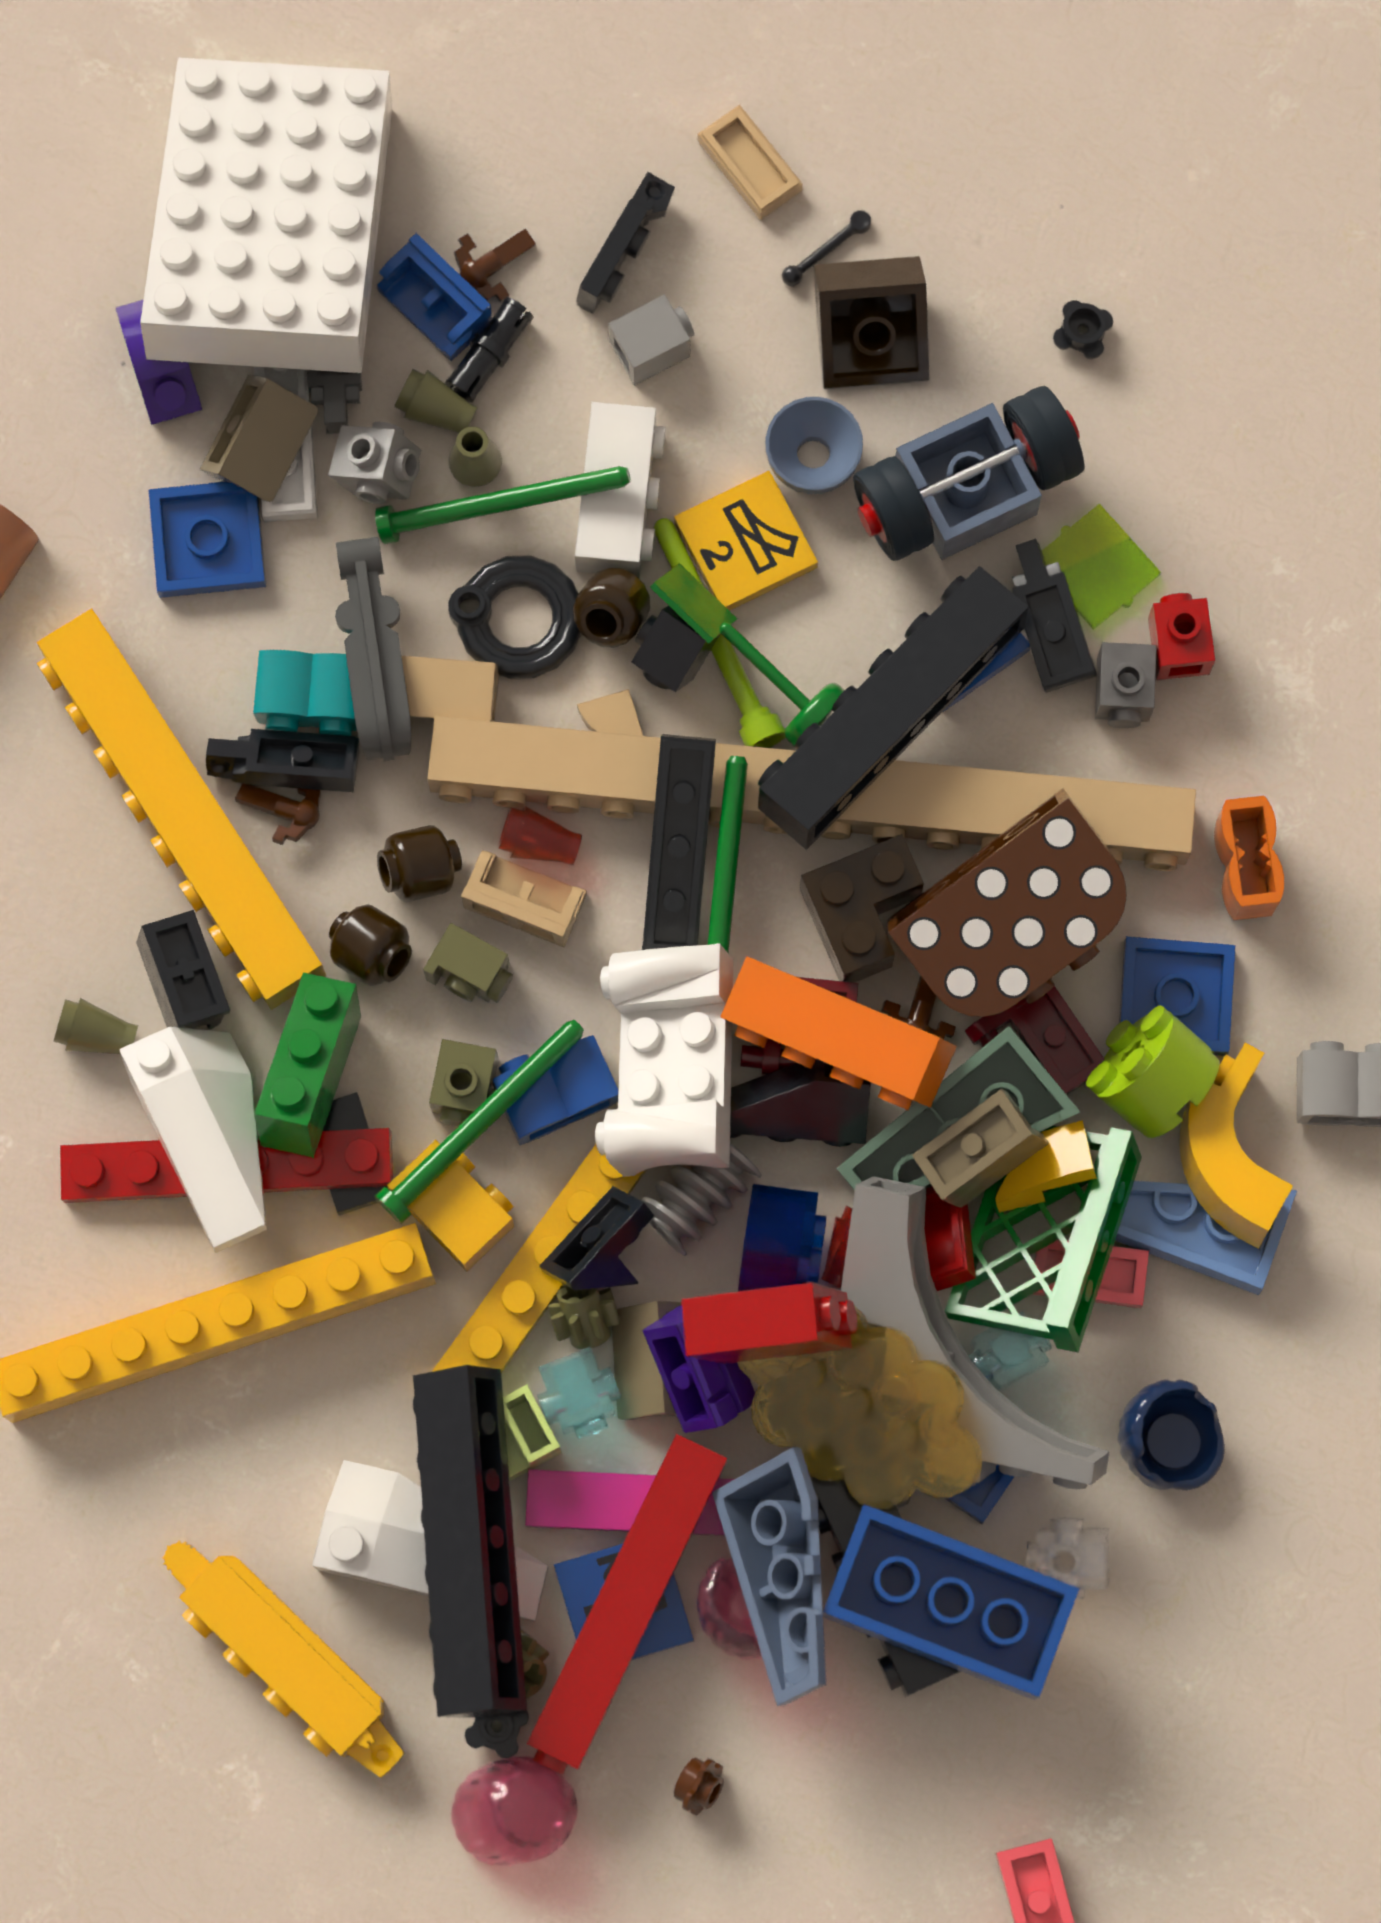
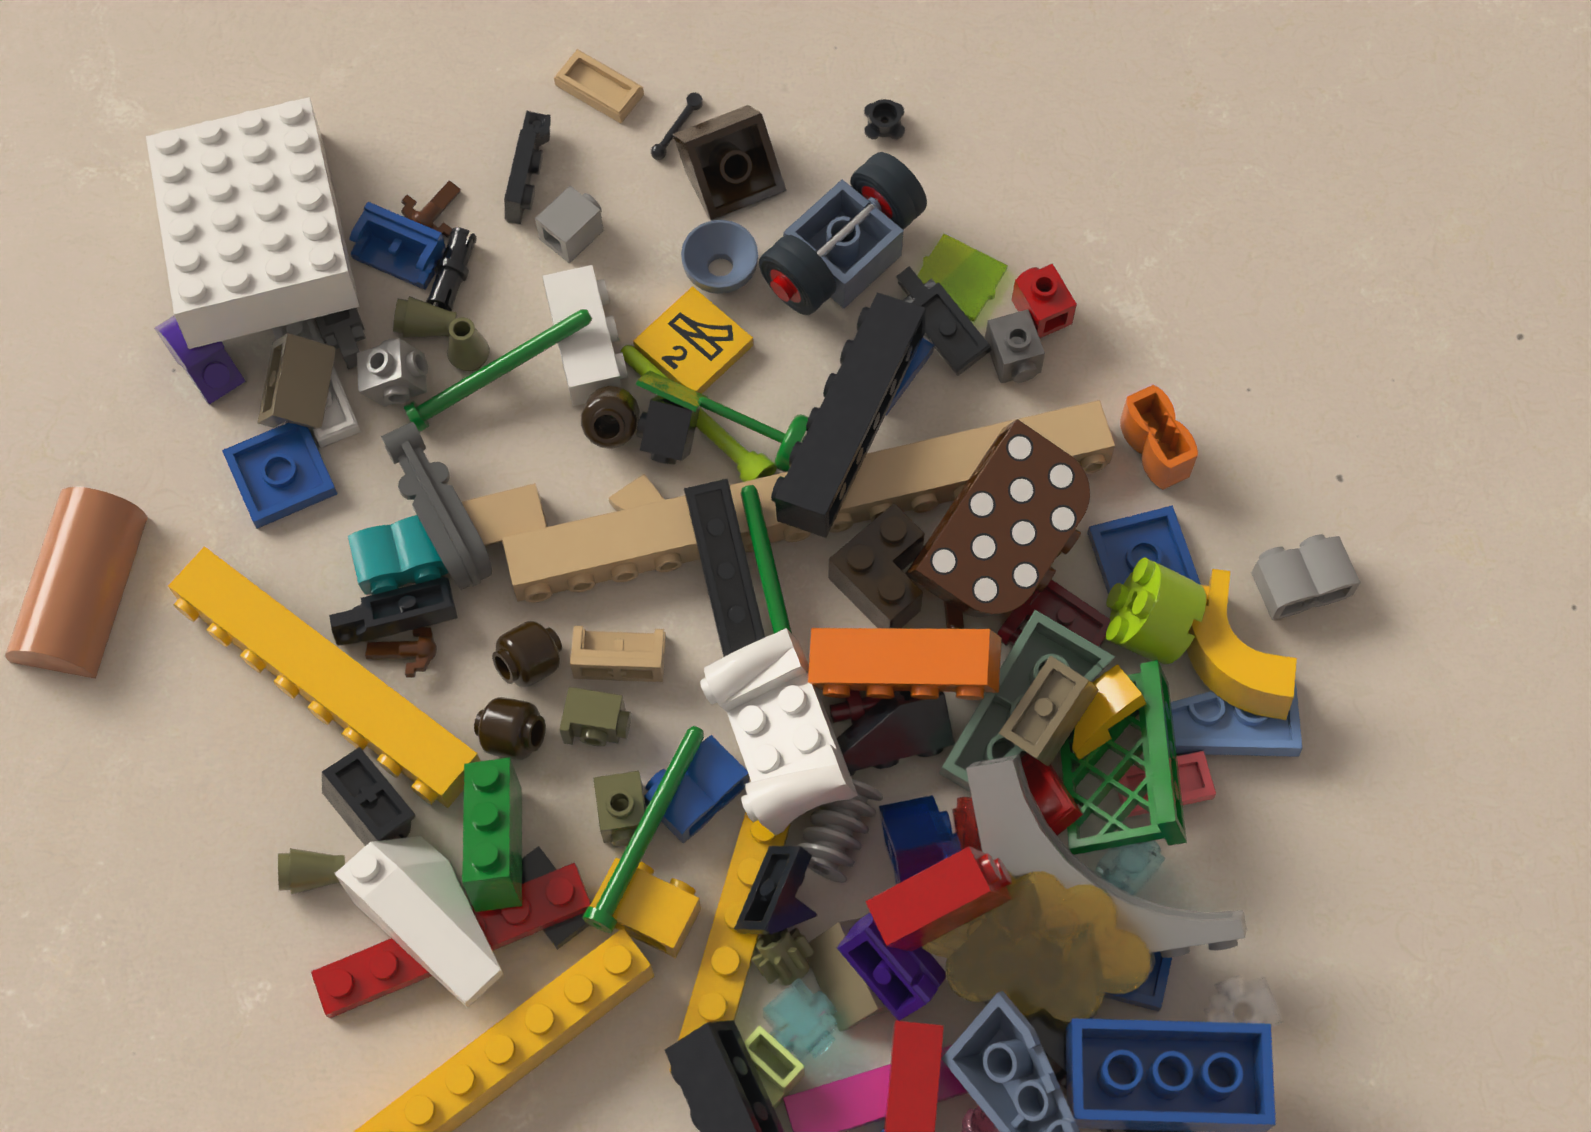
camera: 20 degrees left, 10 degrees down
black piece [448,555,581,679] -> none
clear red cone [498,806,582,866] -> none
dark blue piece [1118,1379,1225,1490] -> none

